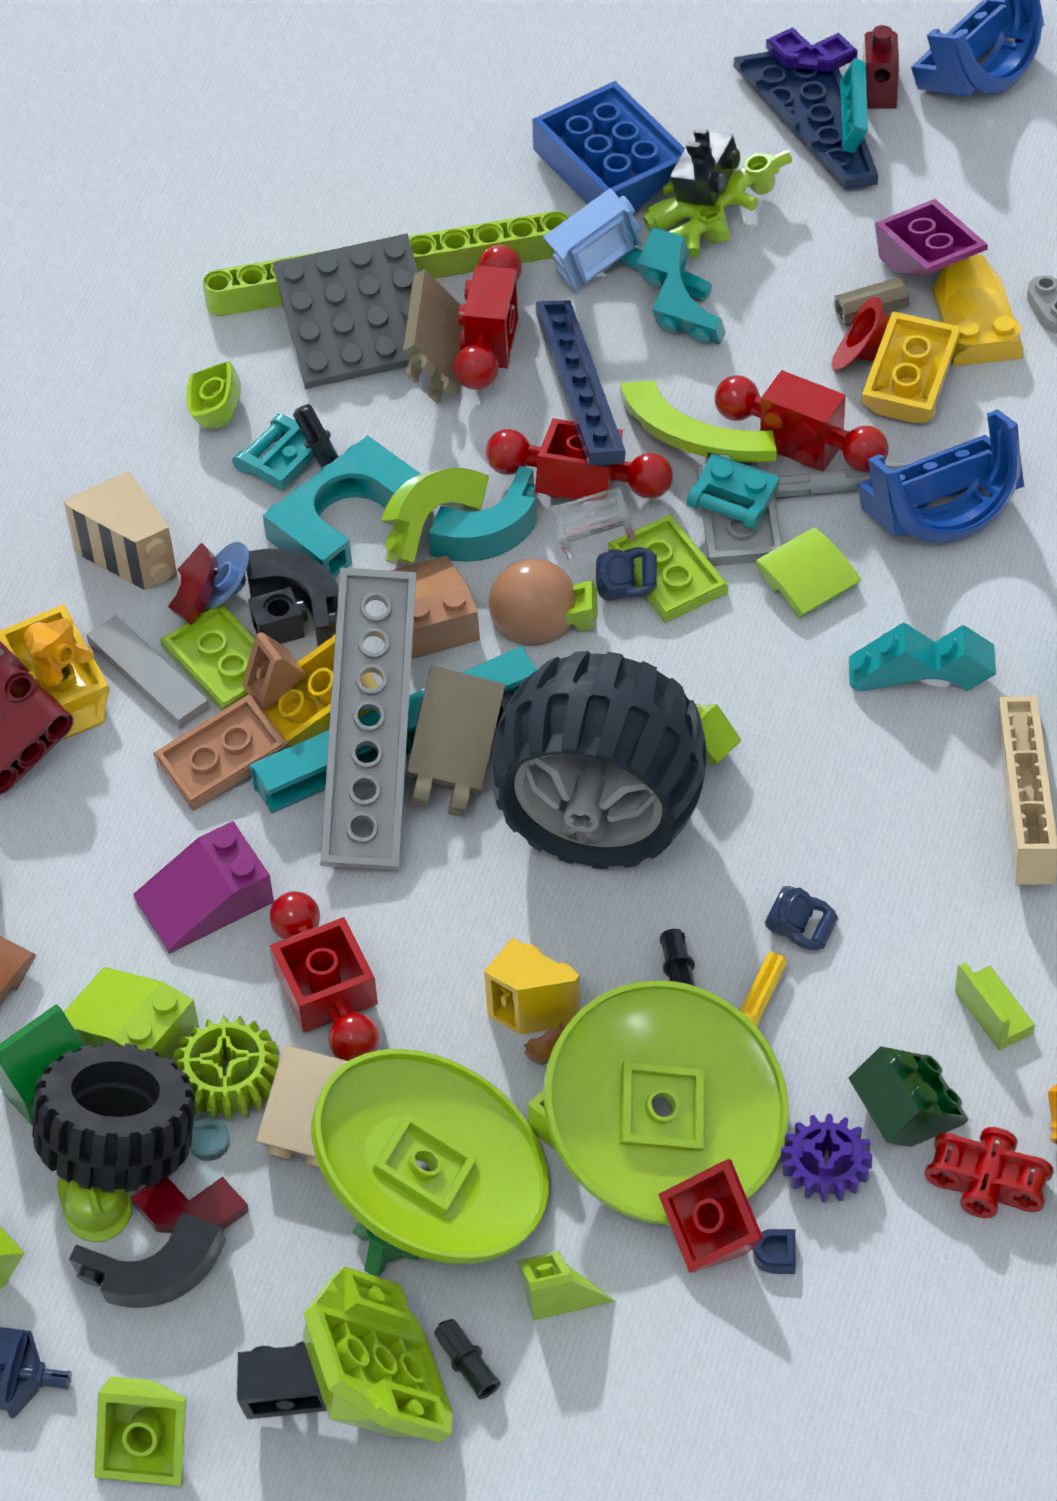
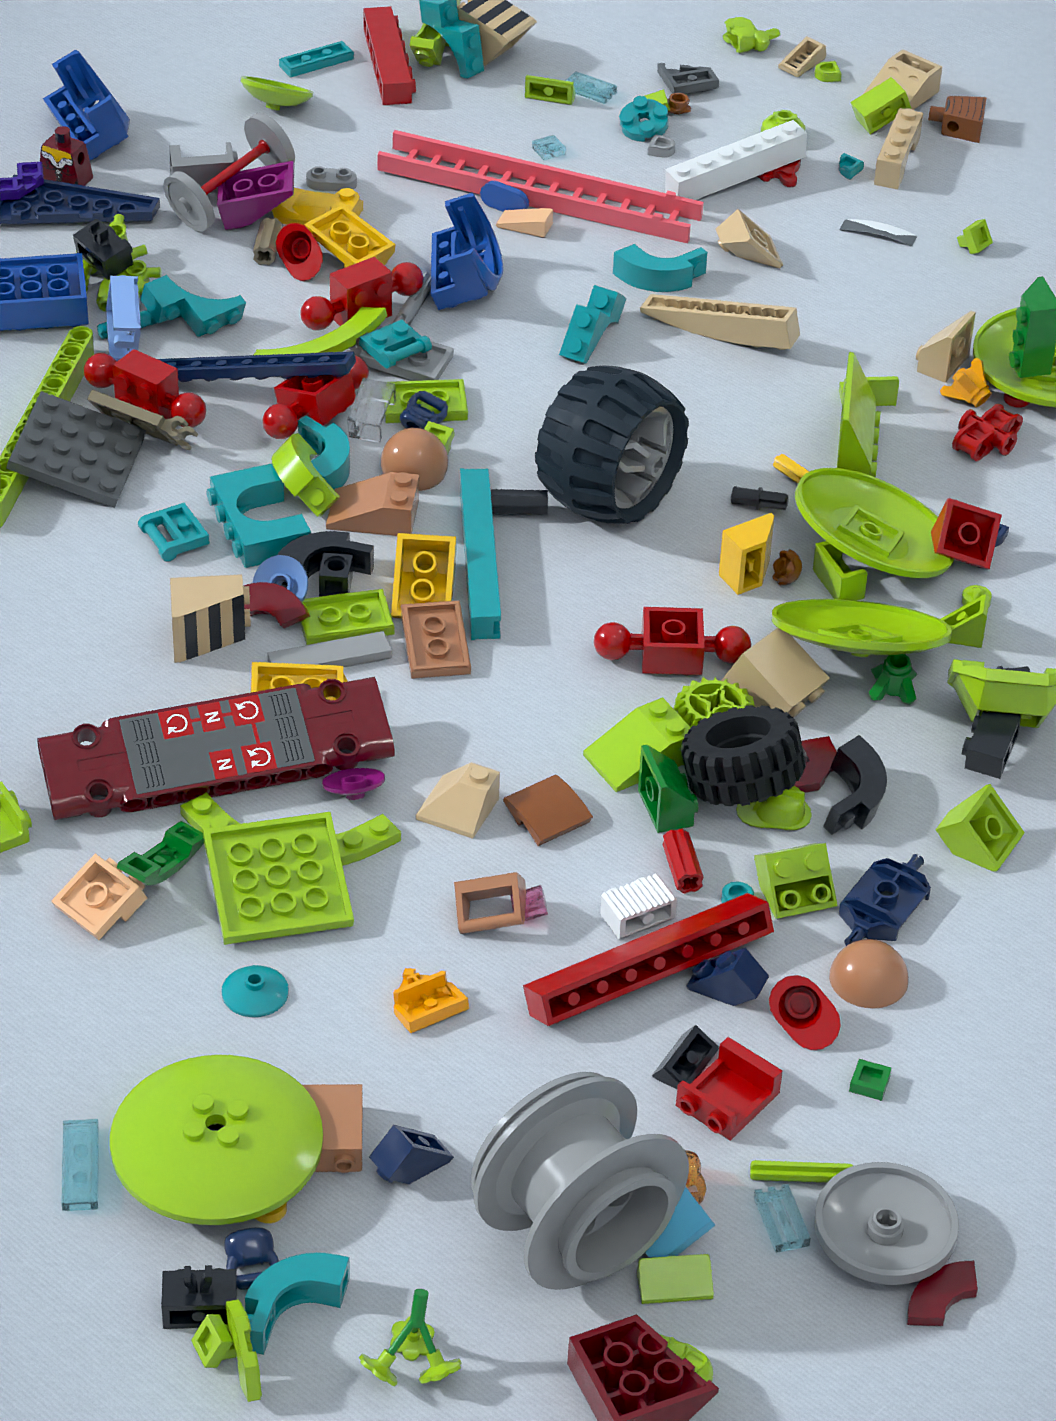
camera: 70 degrees left, 10 degrees down
light orange rock [23,618,94,687] -> none
magenta slope [133,821,274,954] -> none
lime piece [187,360,241,429] -> none
nougat slope [242,632,306,711] -> none
black axle [293,404,339,469] -> none
light grey plate [320,567,417,871] -> none
dark tan tile [405,665,505,817] -> none
lime slope [754,527,862,618] -> none
dark blue piece [765,886,838,951] -> none
dark purple gear [781,1113,873,1203] -> none
teal tile [840,58,868,154] -> none
dark green slope [848,1046,969,1147] -> none
none -> light grey piece [163,113,296,232]
none -> light grey panel [169,142,238,193]
none -> lime slope [837,352,881,477]
none -> lime tile [961,585,992,608]

